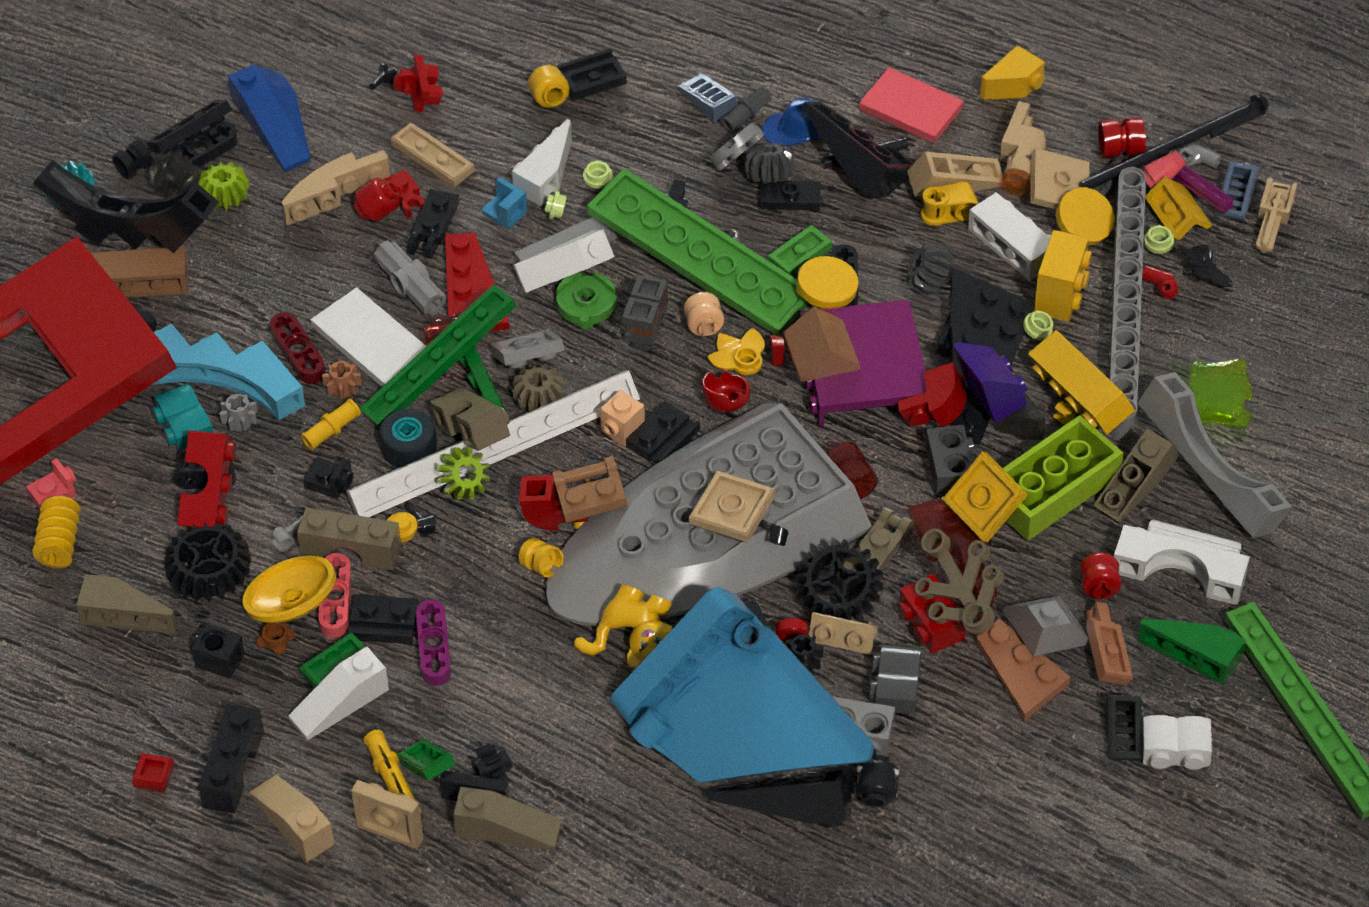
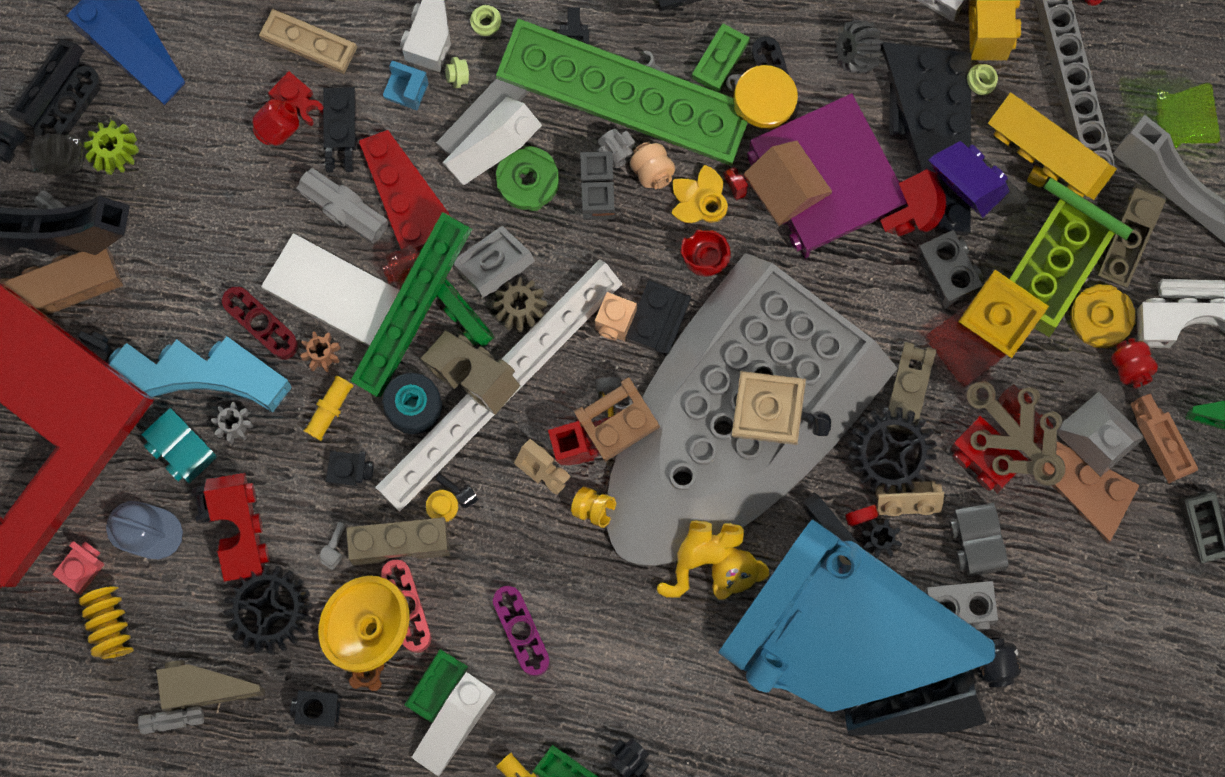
camera: 15 degrees left, 25 degrees up
tan slope [282,150,390,225] -> none
black plate [347,594,419,645] -> none
lime gear [436,447,491,500] -> none
clear red wheel [826,442,878,500] -> none
none -> sand blue piece [106,501,183,560]
none -> light grey axle [138,706,204,734]
none -> tan plate [514,439,571,495]
none -> light grey gear [597,129,636,168]
none -> bright green bar [1044,178,1133,240]
none -> yellow tile [1070,284,1135,348]

